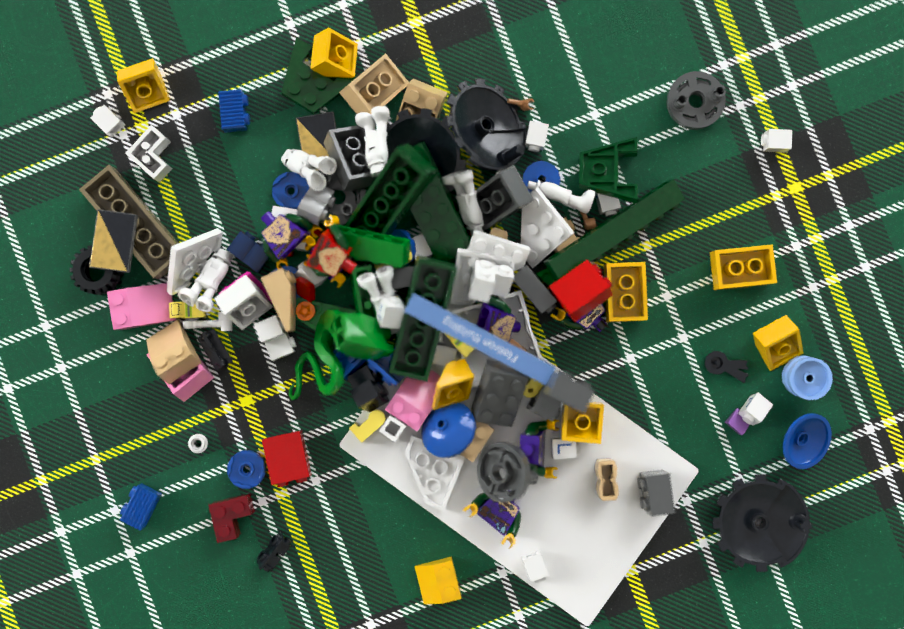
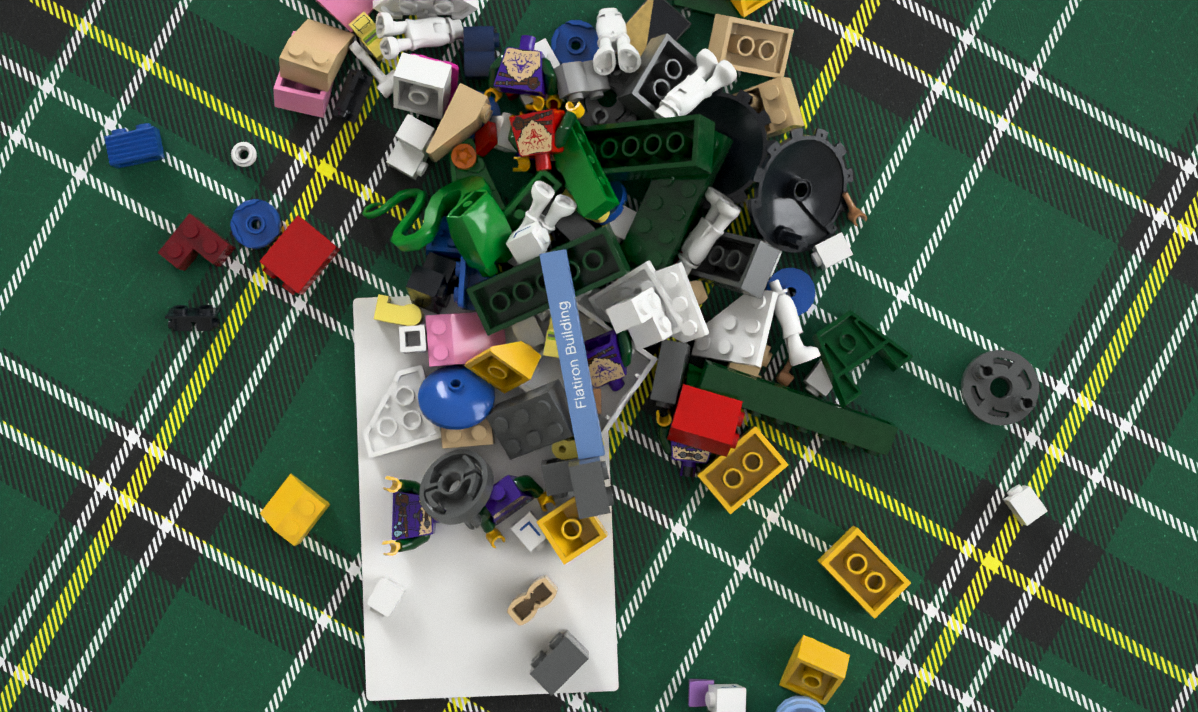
camera: 55 degrees right, 0 degrees up
black piece [704,351,748,383] -> none

